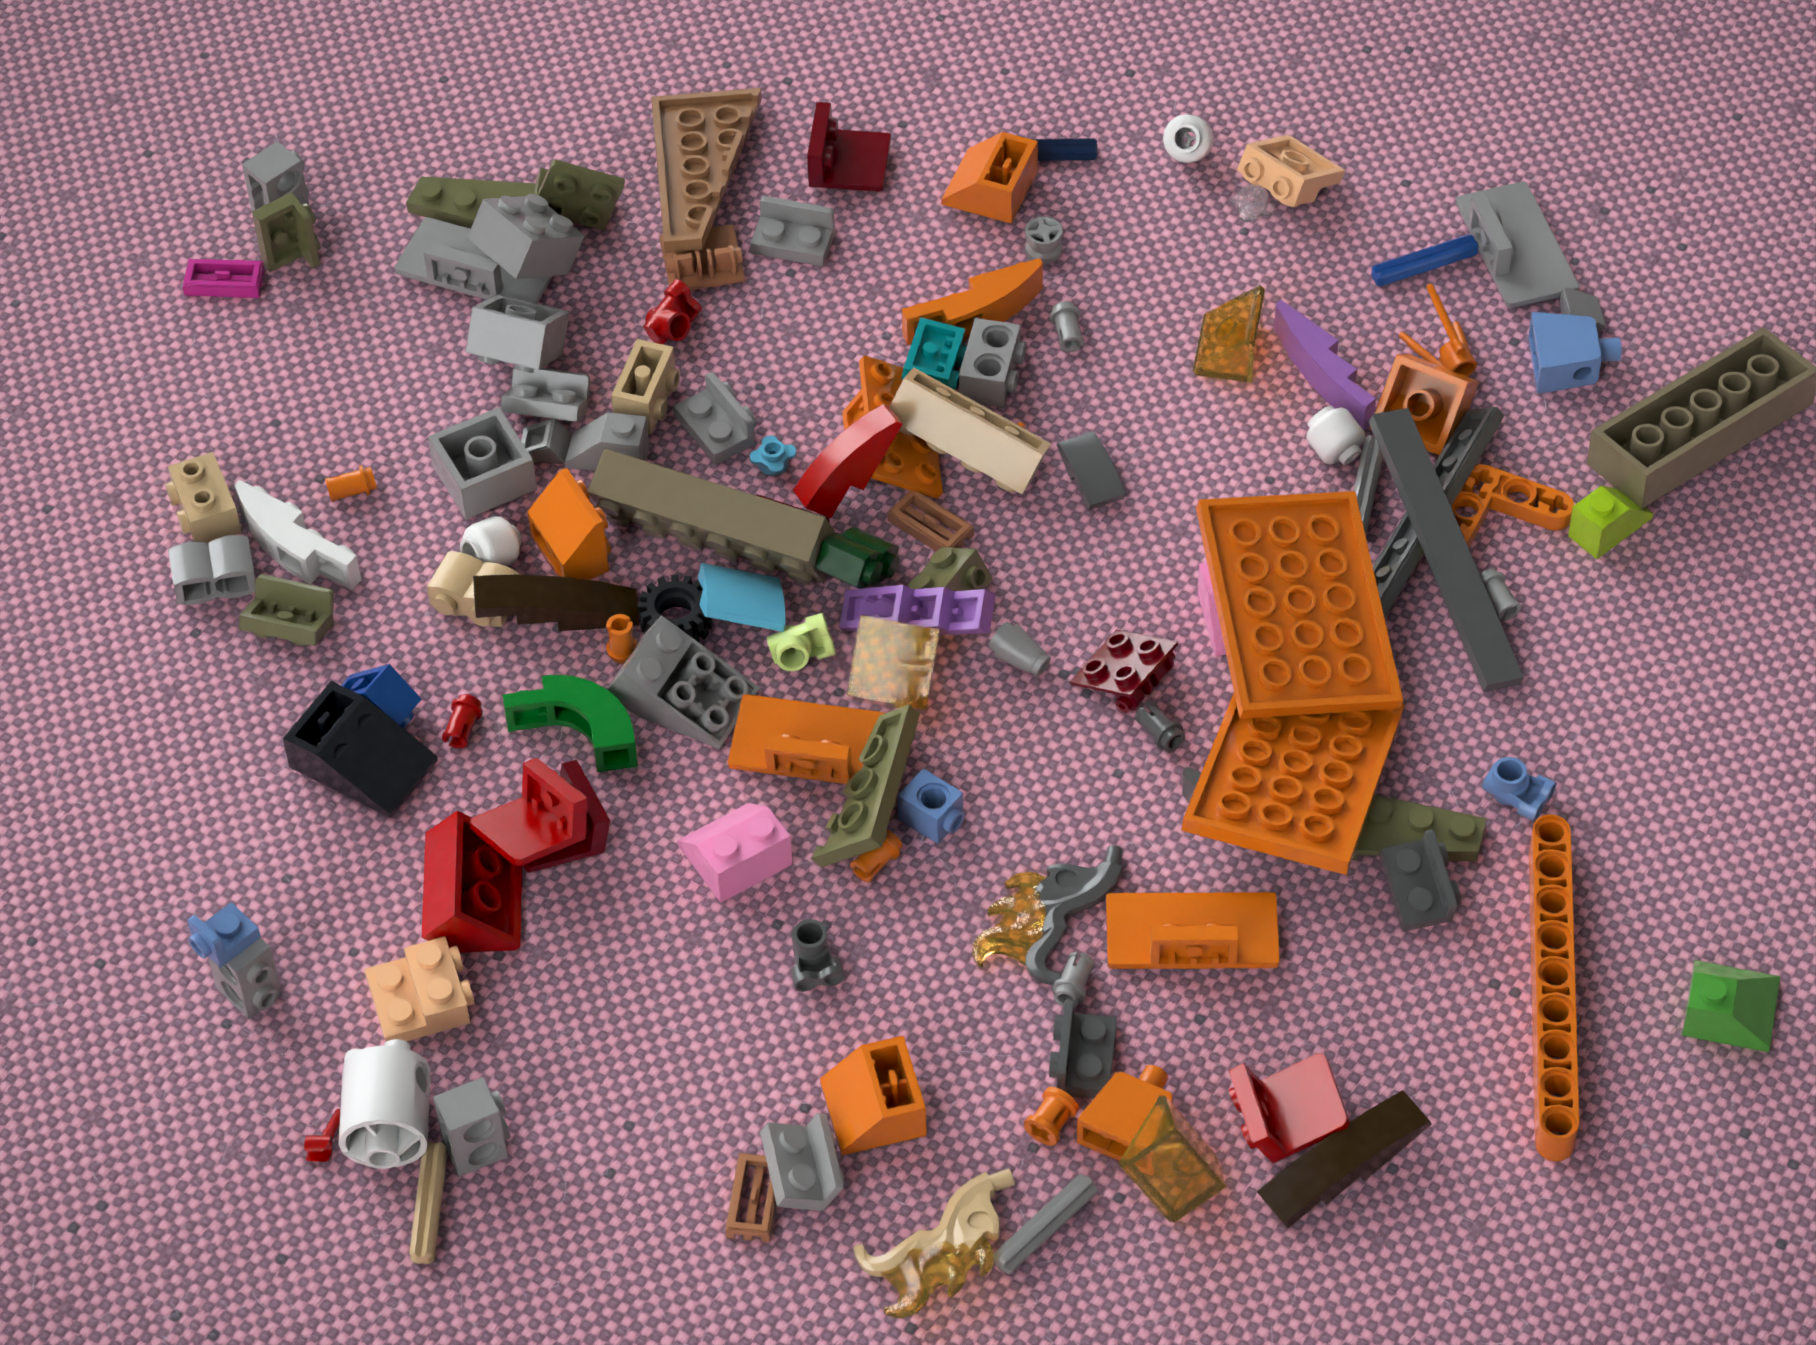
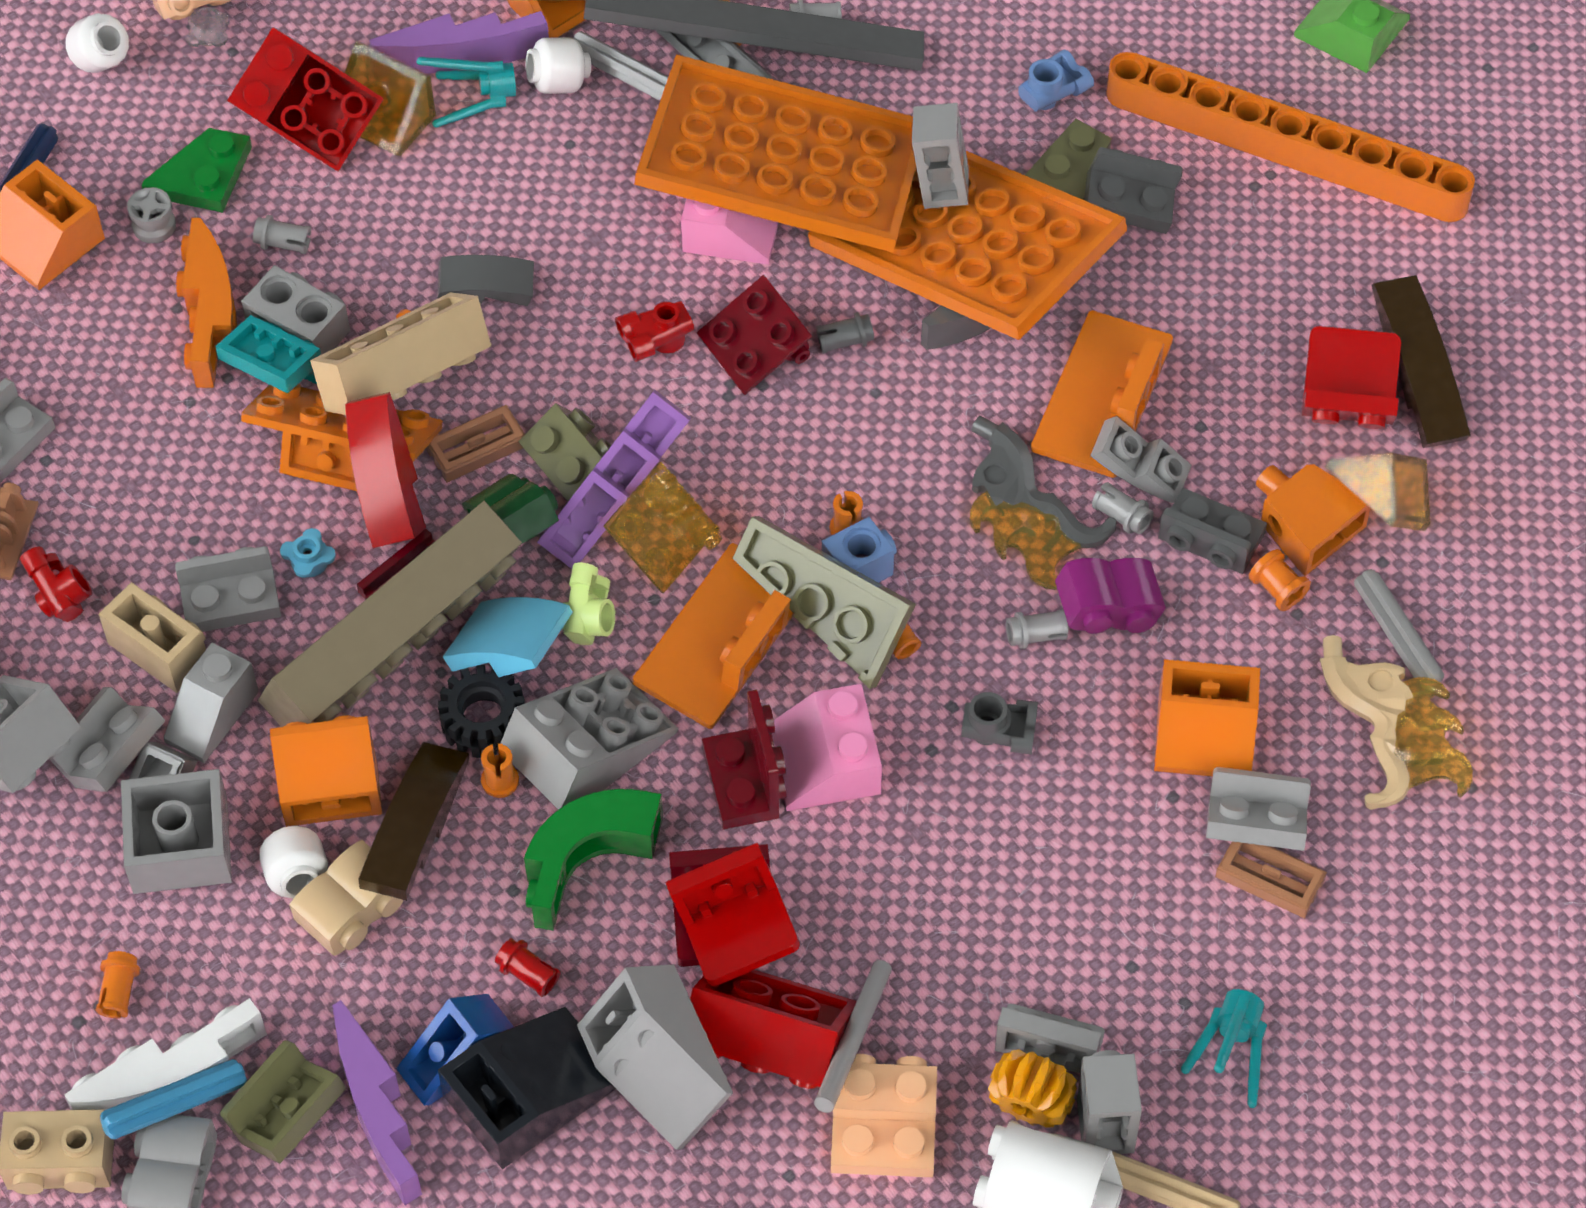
camera: 70 degrees left, 5 degrees up
light grey cone [989,622,1051,677] -> none
none -> dark azure axle [100,1059,247,1139]
none -> green wing [141,128,252,213]
none -> red slope [227,27,384,172]
none -> medium lavender slope [332,1000,422,1205]
none -> teal plant [416,57,516,128]
none -> light grey slope [577,964,733,1150]
none -> red plate [615,301,694,362]
none -> dark red bracket [702,690,787,830]
none -> light grey bar [814,960,892,1113]
none -> orange pin [829,491,863,536]
none -> light grey brick [912,103,969,209]
none -> light orange gear [988,1049,1077,1128]
none -> light grey bracket [995,1004,1105,1073]
none -> light grey pin [1006,609,1068,650]
none -> magenta brick [1055,558,1166,634]
none -> light grey slope [1090,416,1192,503]
none -> teal plant [1181,989,1267,1108]

